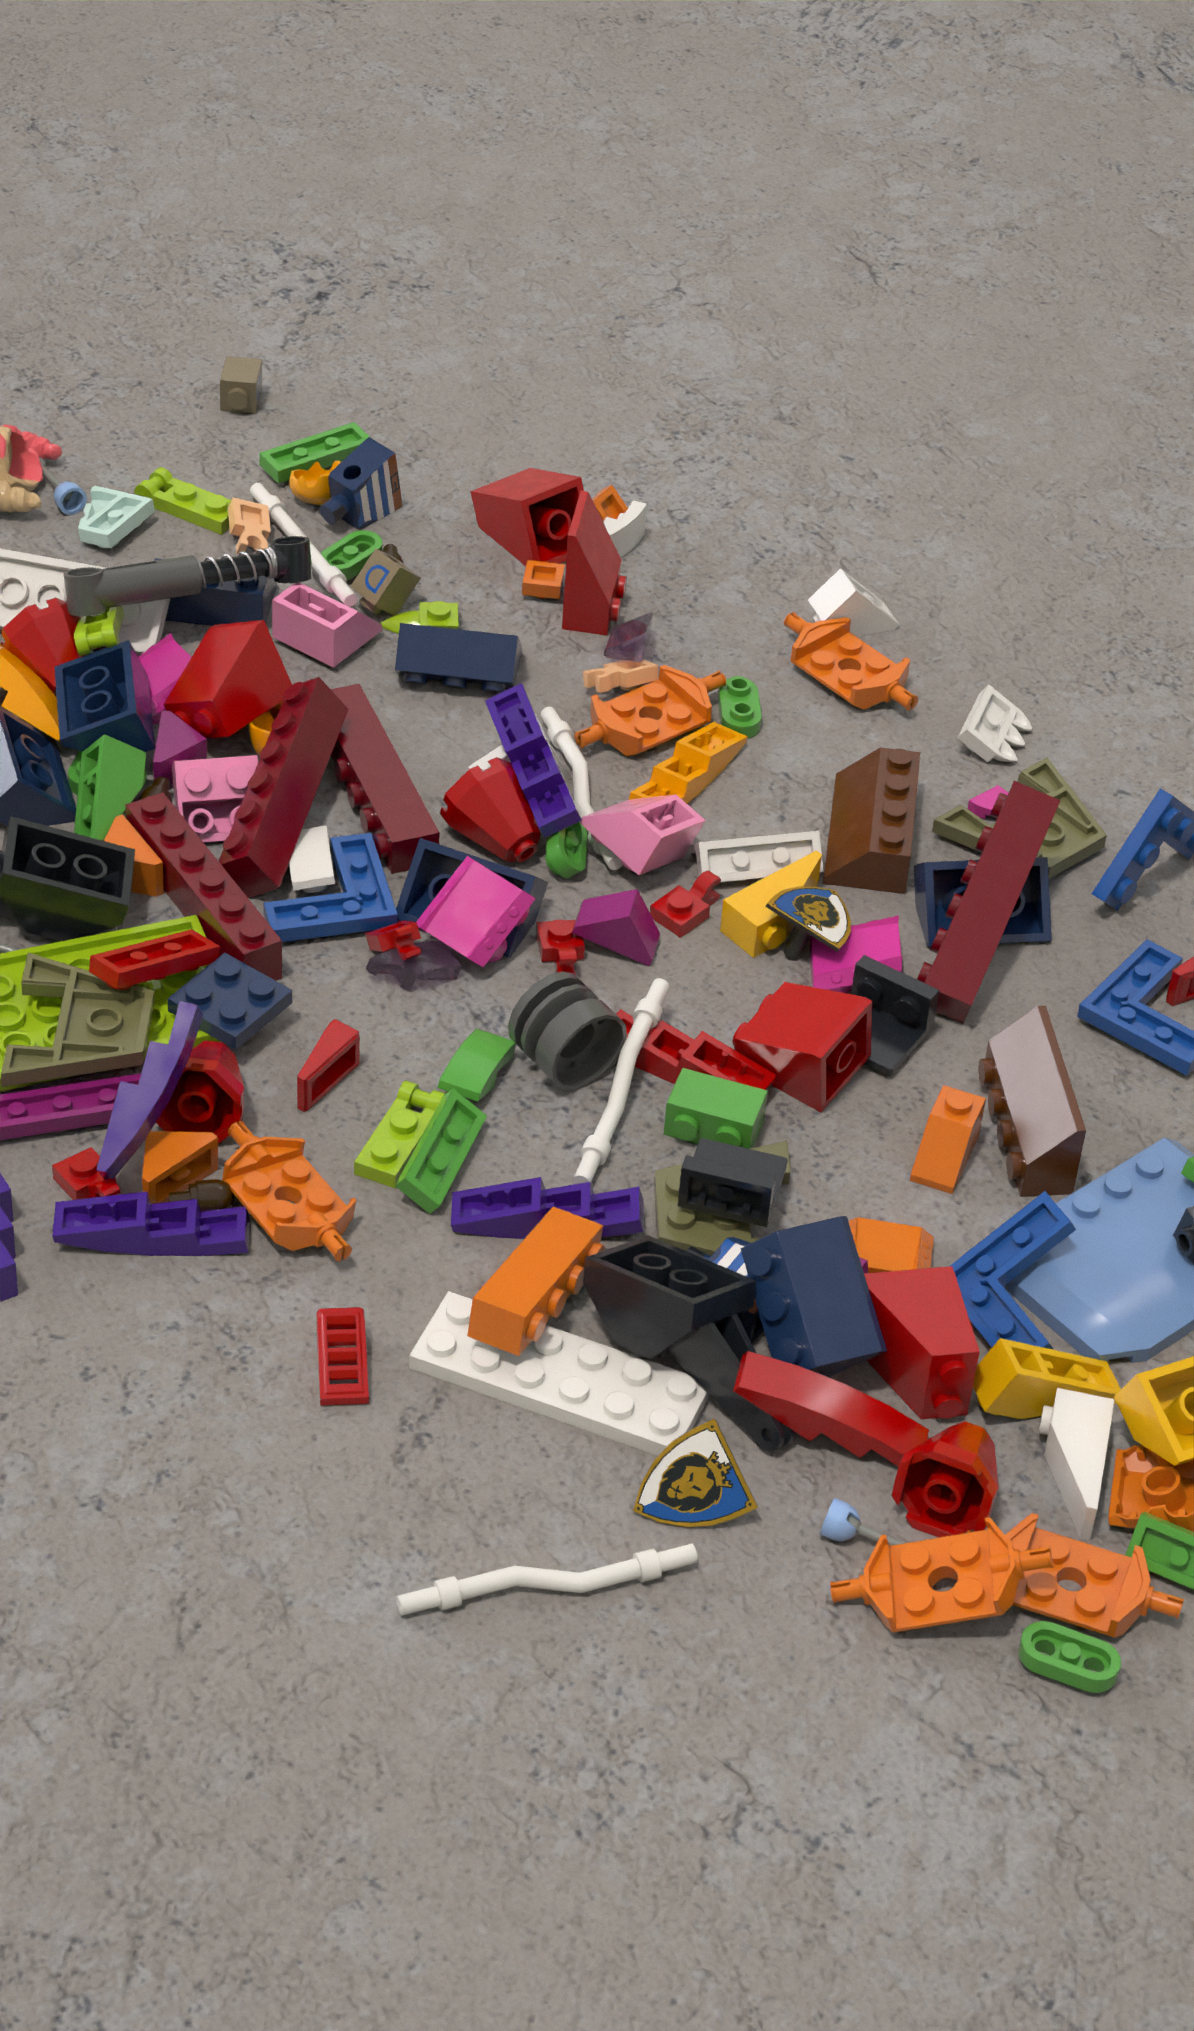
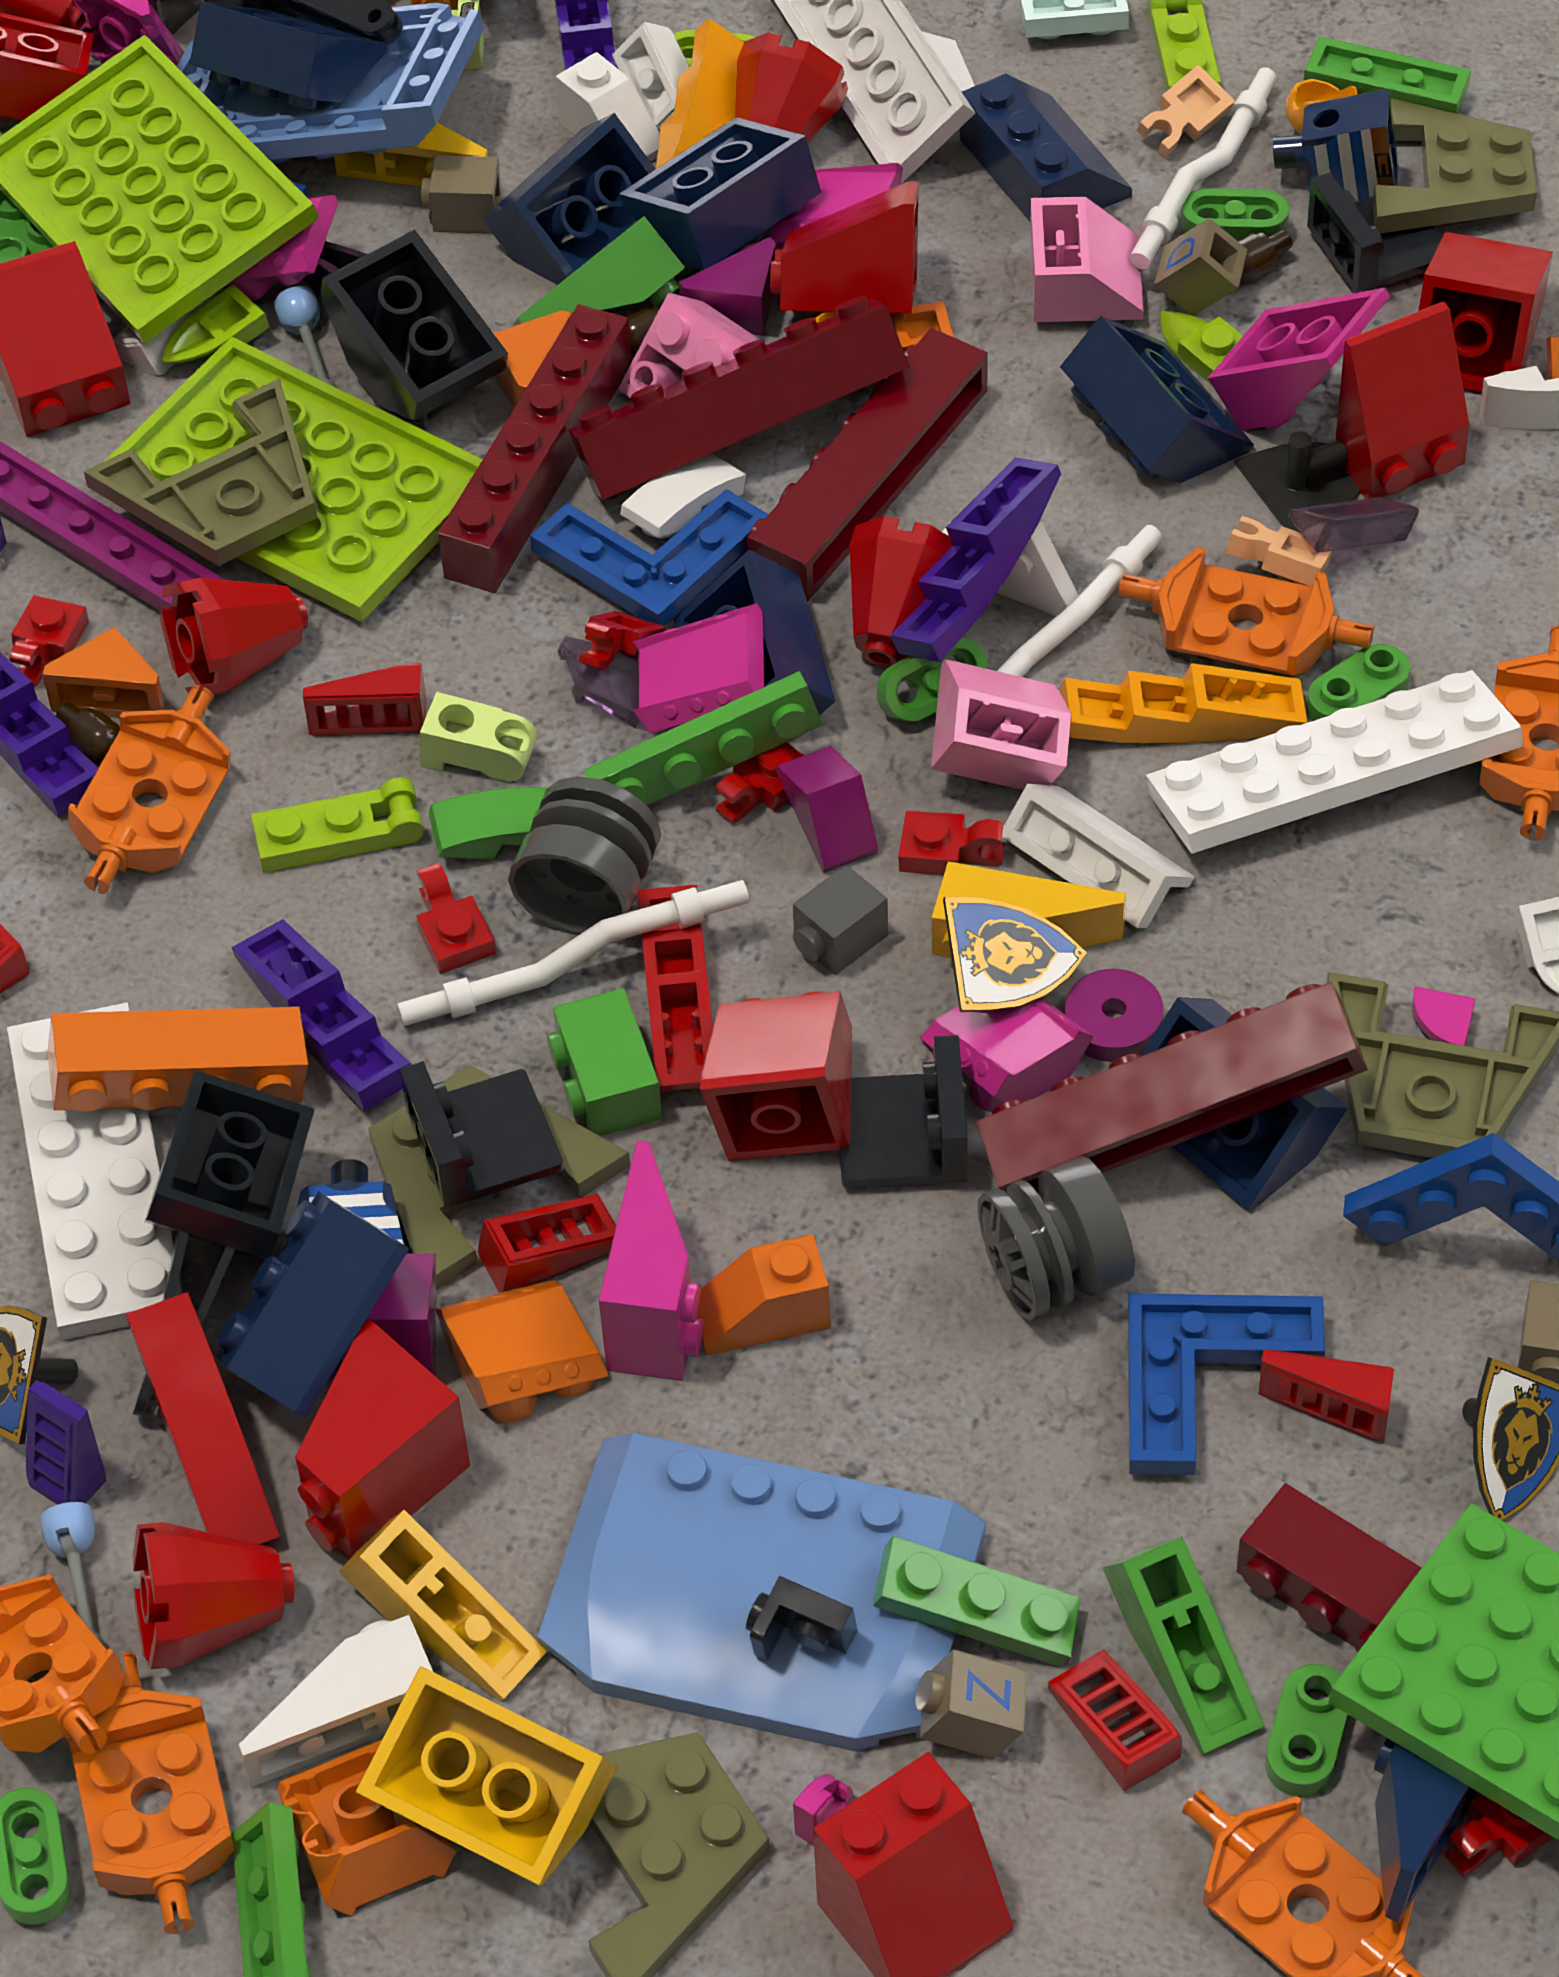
camera: 60 degrees right, 10 degrees up
dark grey piece [63,536,313,616] -> none
lime plate [74,606,124,657] -> none
red plate [89,929,220,990] -> none
dark purple slope [96,1001,203,1179] -> none
dark blue plate [168,953,292,1050] -> none
bright green plate [395,1088,487,1214] -> none
reddish brown slope [823,747,921,894] -> none
blue plate [950,1191,1076,1350] -> none
slope [978,1006,1086,1197] -> none
none -> dark purple slope [26,1380,107,1505]
none -> red plate [416,863,496,974]
none -> yellowish green leg [420,692,538,782]
none -> red slope [478,1194,616,1293]
none -> bright green plate [584,671,823,806]
none -> dark pink slope [599,1141,703,1381]
none -> dark grey brick [793,864,888,975]
none -> dark grey wheel [978,1155,1135,1321]
none -> magenta piece [1065,969,1163,1062]
none -> white plate [1146,670,1523,854]
none -> dark pink slope [1208,288,1390,430]
none -> pearl dark grey shield [1234,431,1360,532]
none -> black bracket [1307,172,1442,293]
none -> olive wing [1373,98,1537,234]

